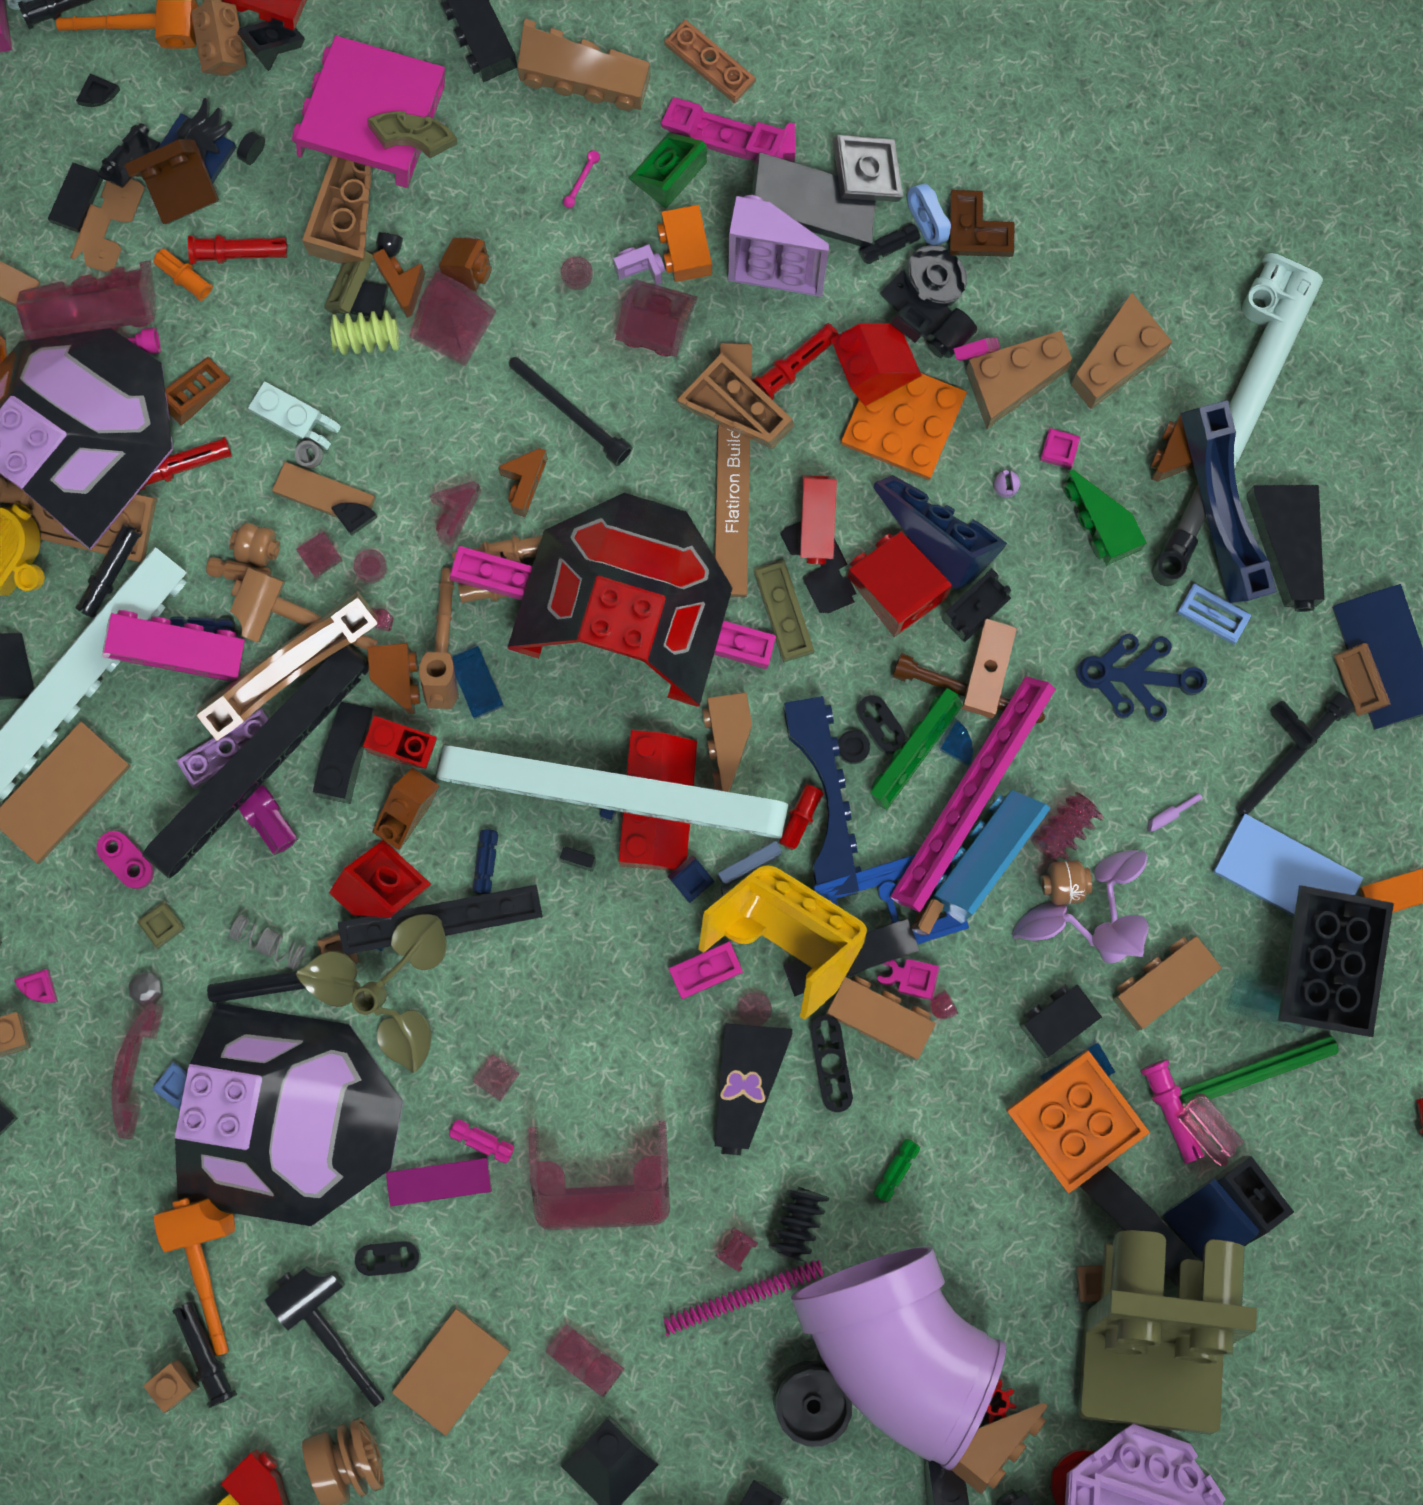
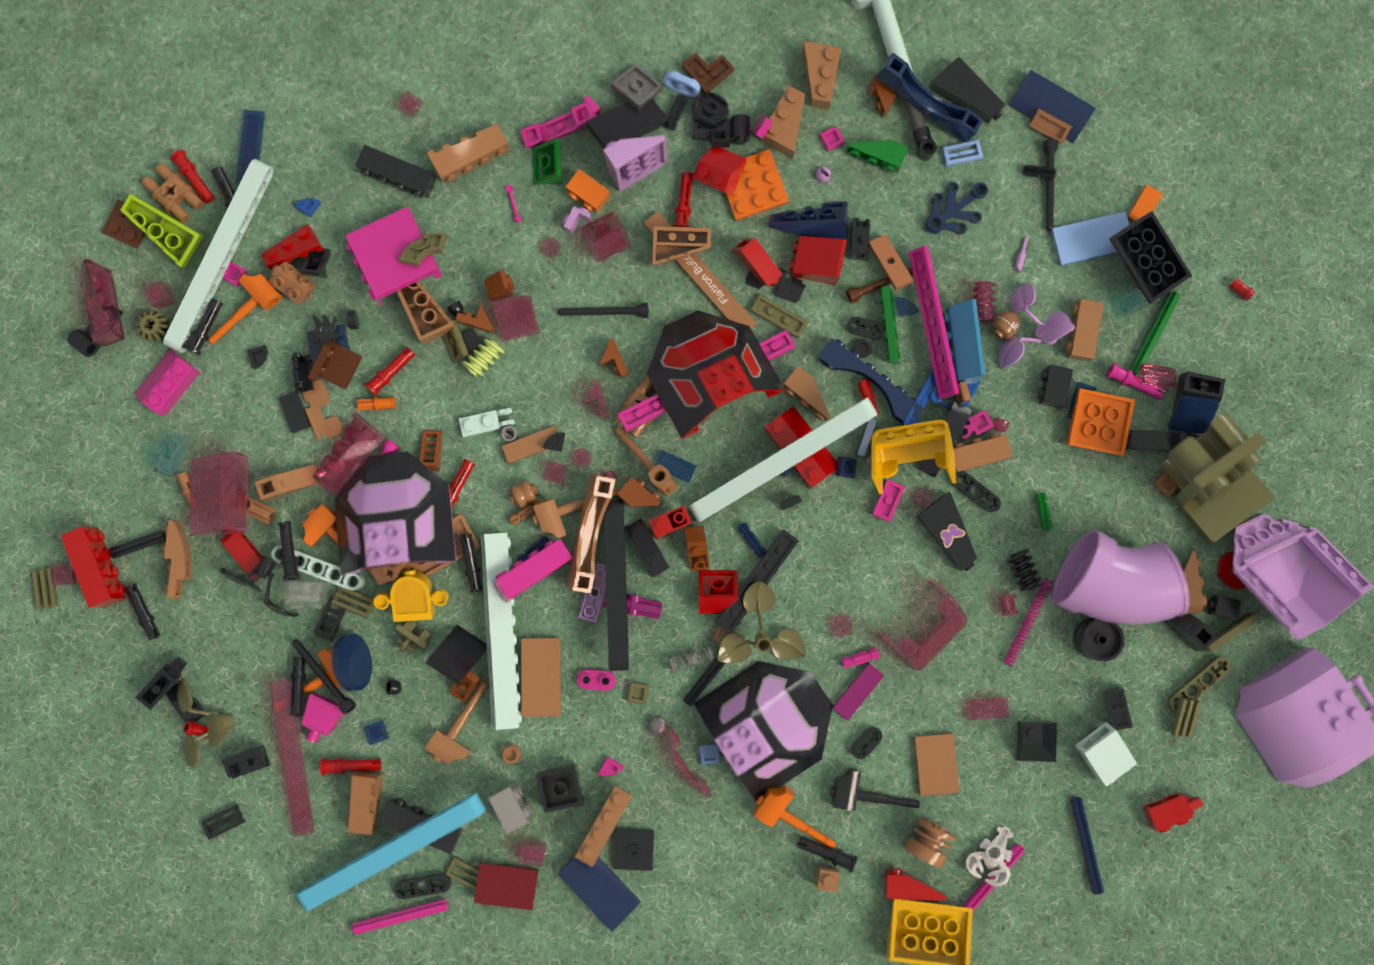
camera: 40 degrees left, 5 degrees up
nougat tile [664,19,756,104] -> none

